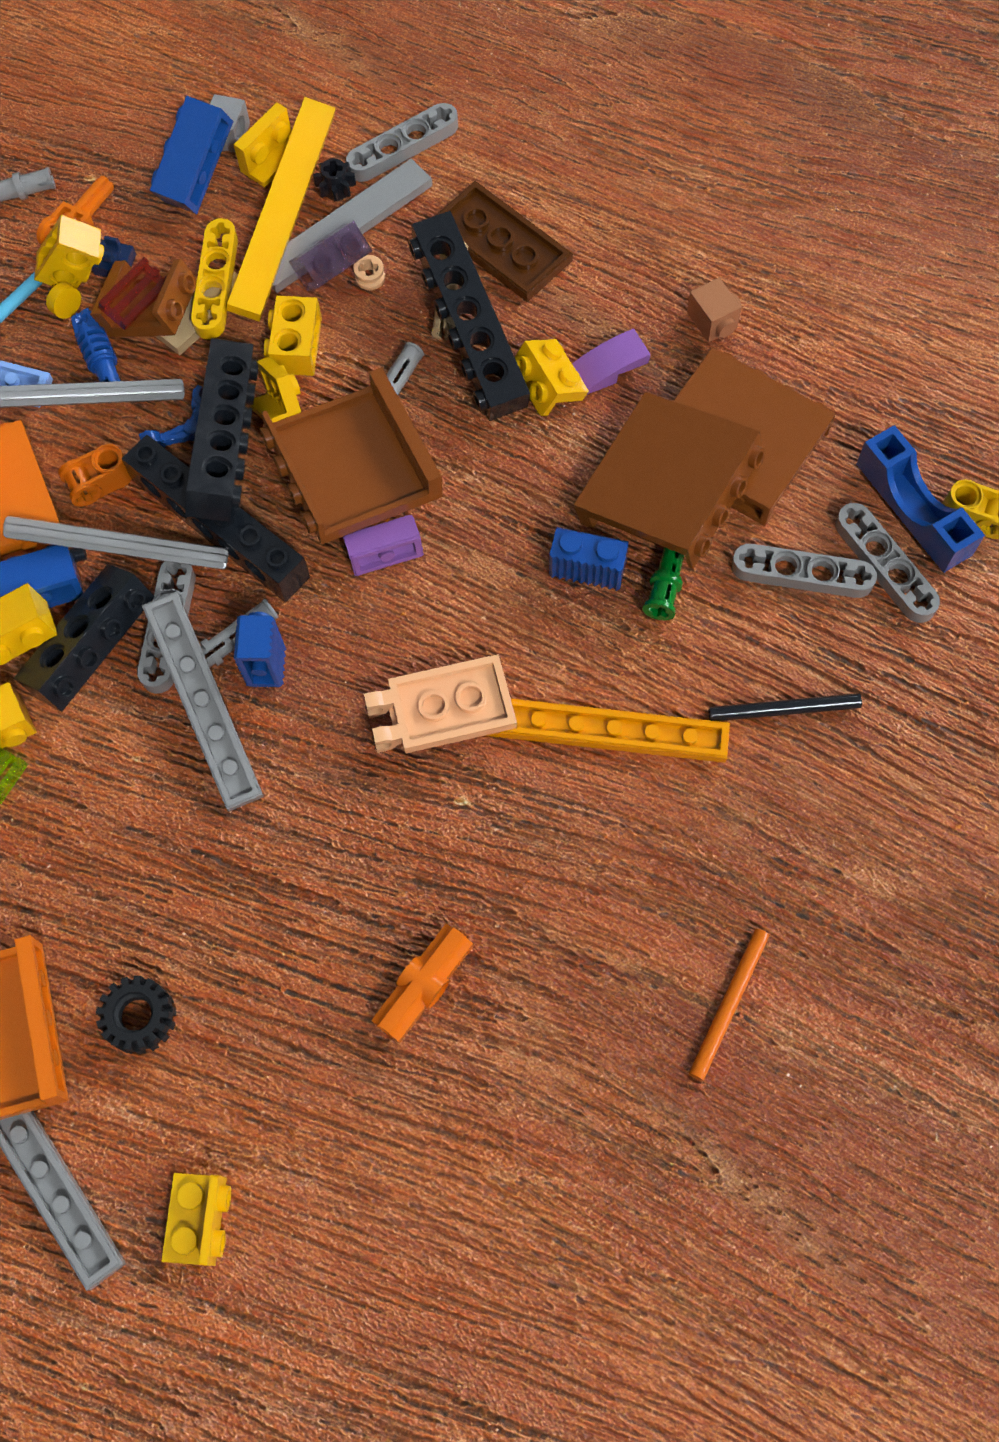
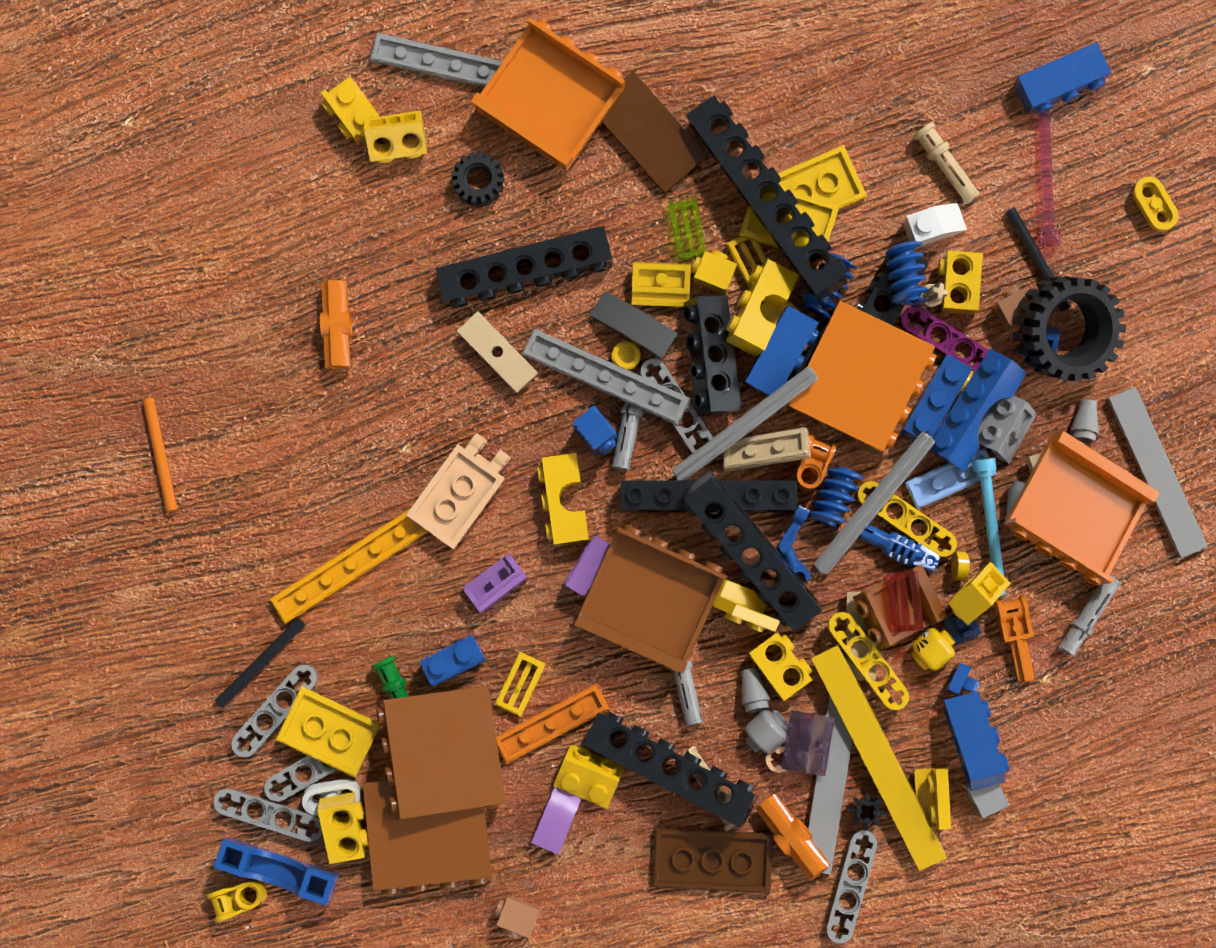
camera: 145 degrees right, 15 degrees up
none -> light grey beam [231,665,319,757]
none -> yellow tile [276,686,381,778]
none -> white plate [302,779,362,816]
none -> yellow brick [317,792,369,864]
none -> yellow brick [364,110,427,163]
none -> black brick [435,226,613,308]
none -> tan tile [457,311,538,394]
none -> medium lavender hinge [462,553,528,613]
none -> yellow tile [494,651,546,717]
none -> orange tile [496,683,610,764]
none -> yellow arch [537,453,589,546]
none -> dark grey slope [589,291,678,361]
none -> yellow tile [612,341,641,371]
none -> yellow plate [631,262,691,307]
none -> tan tile [722,427,811,472]
none -> light grey cone [741,668,770,713]
none -> light grey head [746,710,790,754]
none -> orange piece [756,794,831,881]
none -> blue piece [809,465,864,530]
none -> yellow beam [857,481,957,557]
none -> yellow head [911,628,956,671]
none -> blue tile [944,662,980,694]

